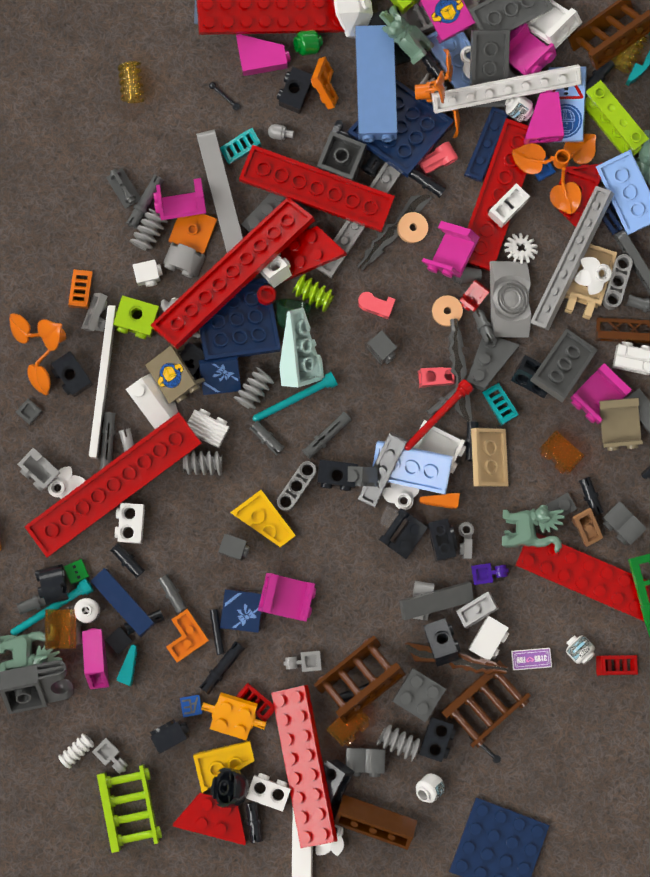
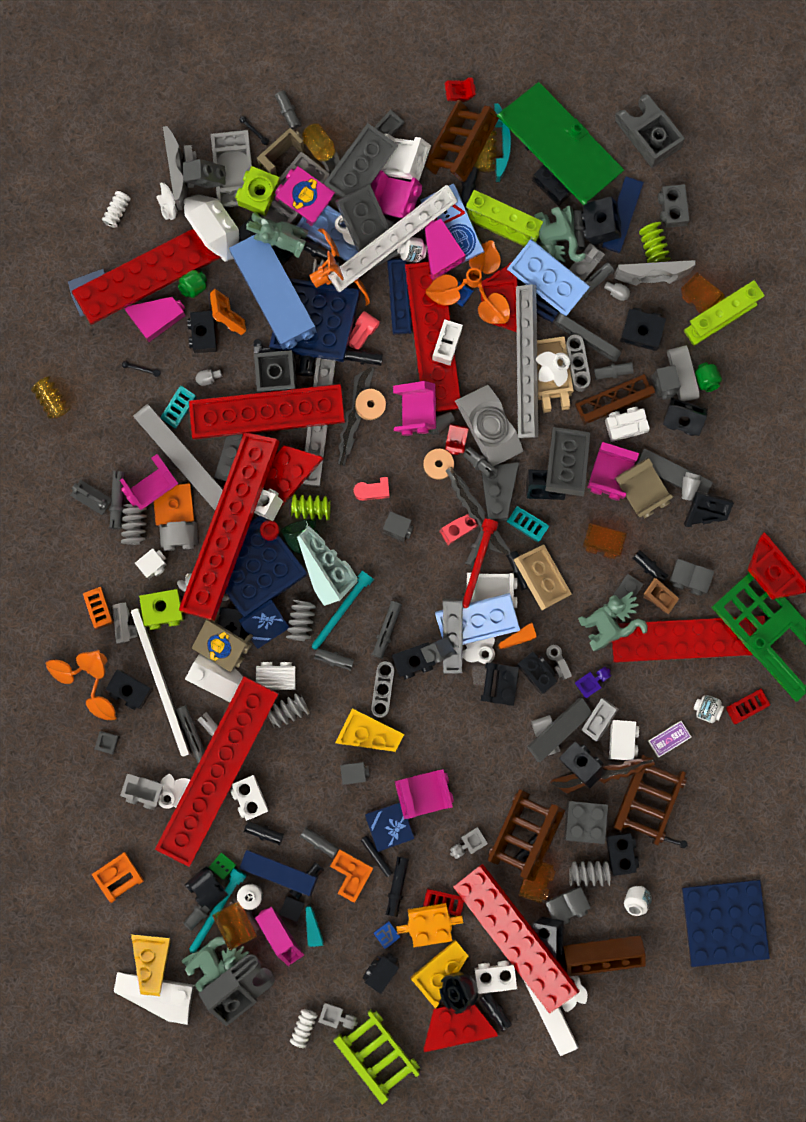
camera: 25 degrees left, 0 degrees up
white gear [504,233,538,264] -> none

